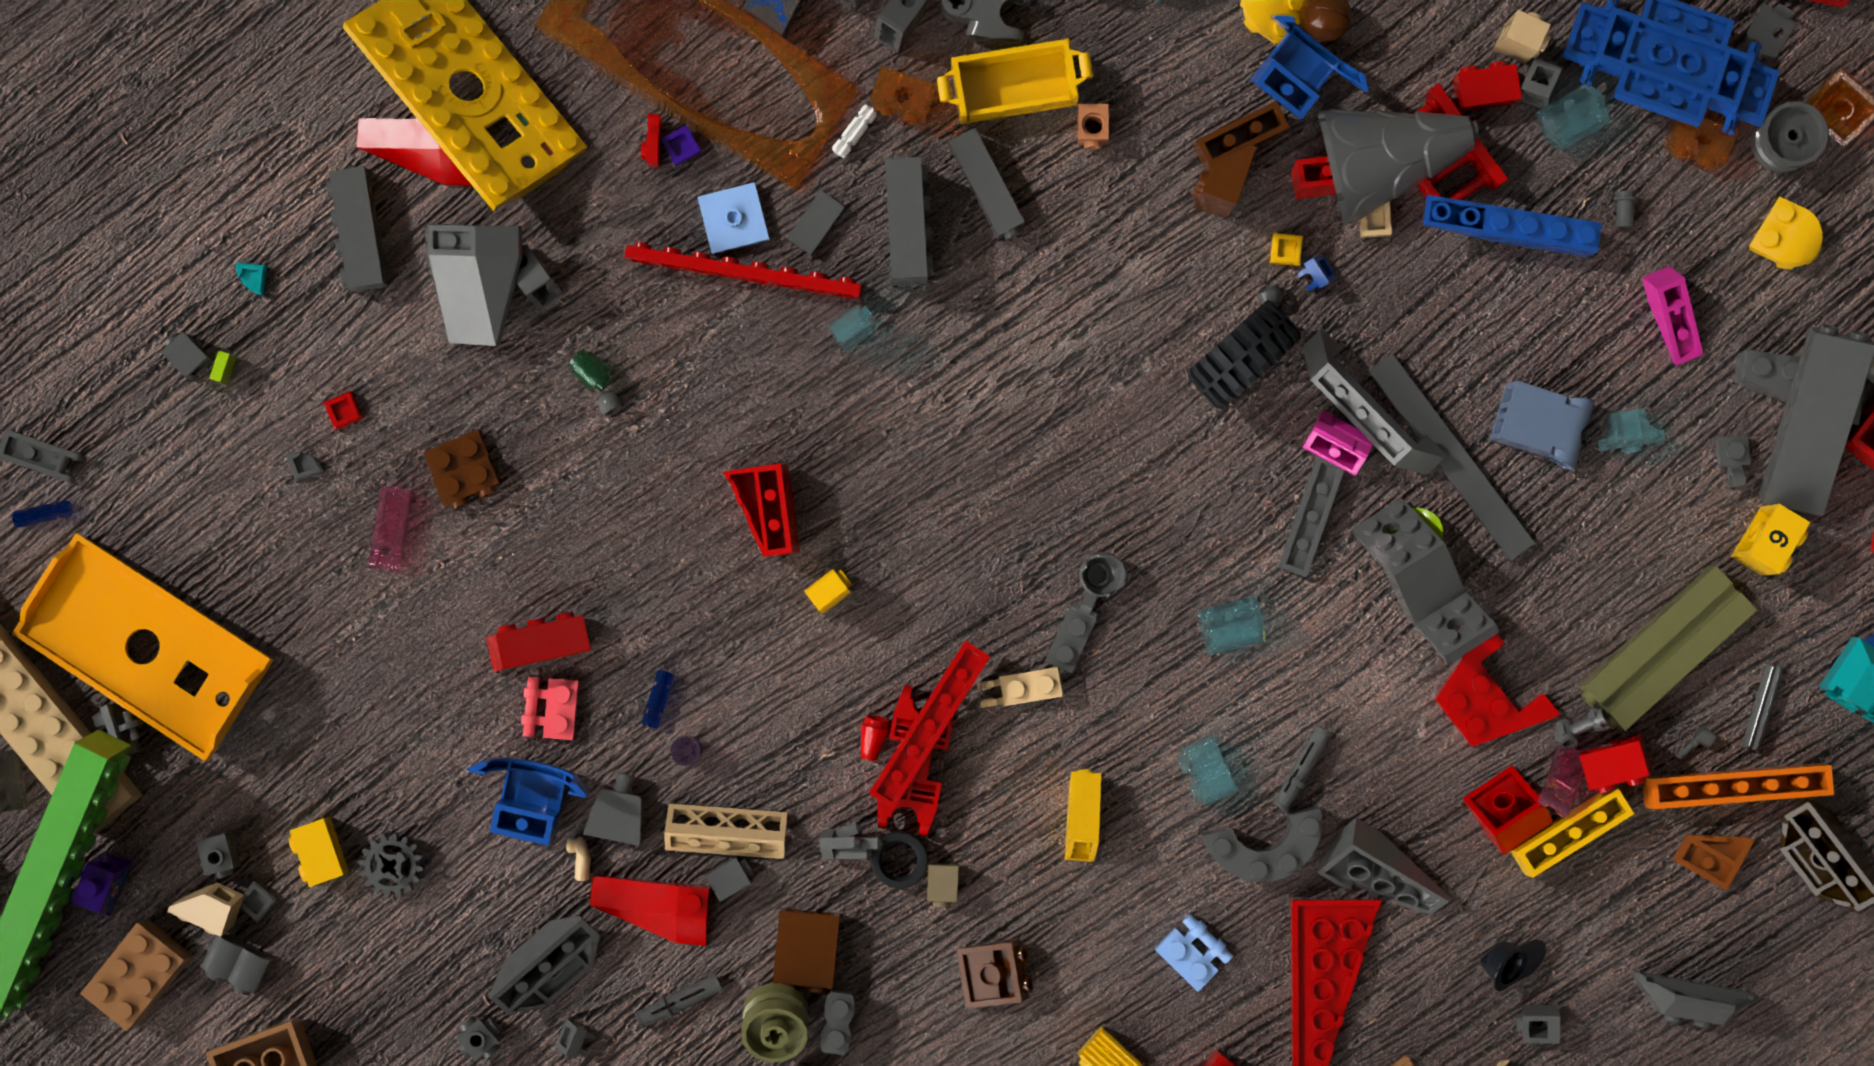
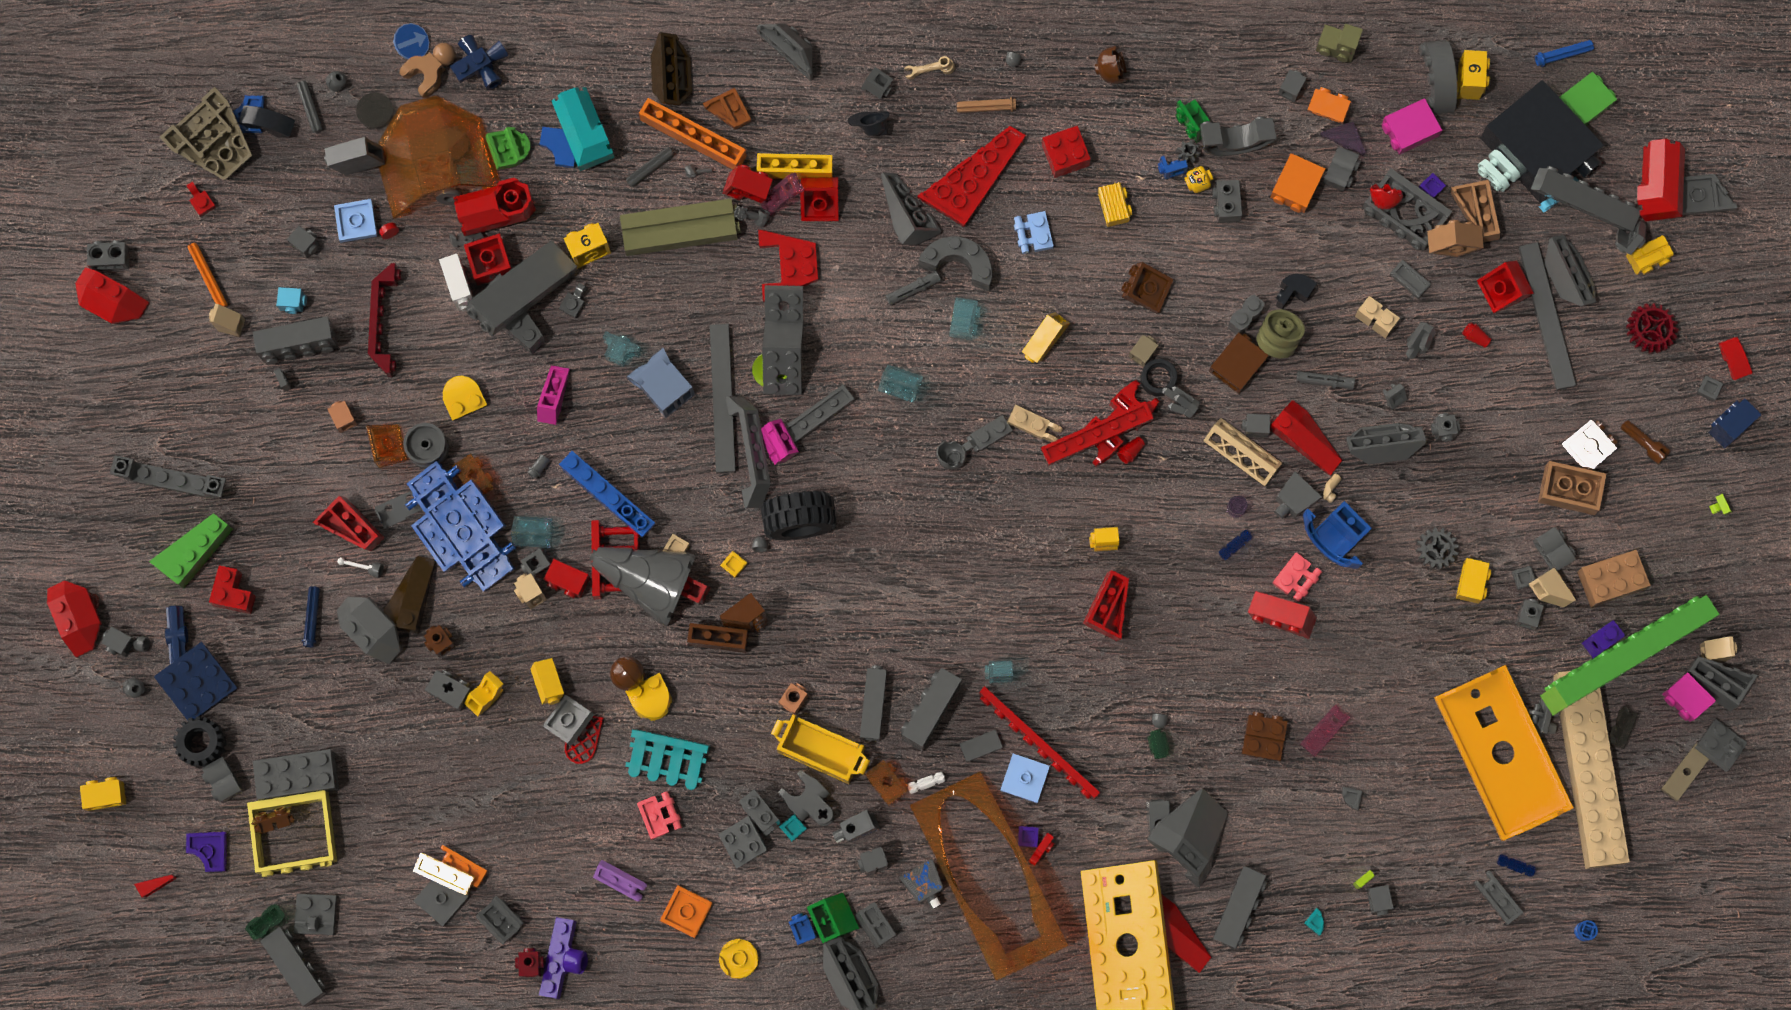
camera: 140 degrees left, 10 degrees down
red tile [323,391,364,430] -> none
blue piece [1250,14,1369,120] -> none
blue tile [1298,253,1338,290] -> none

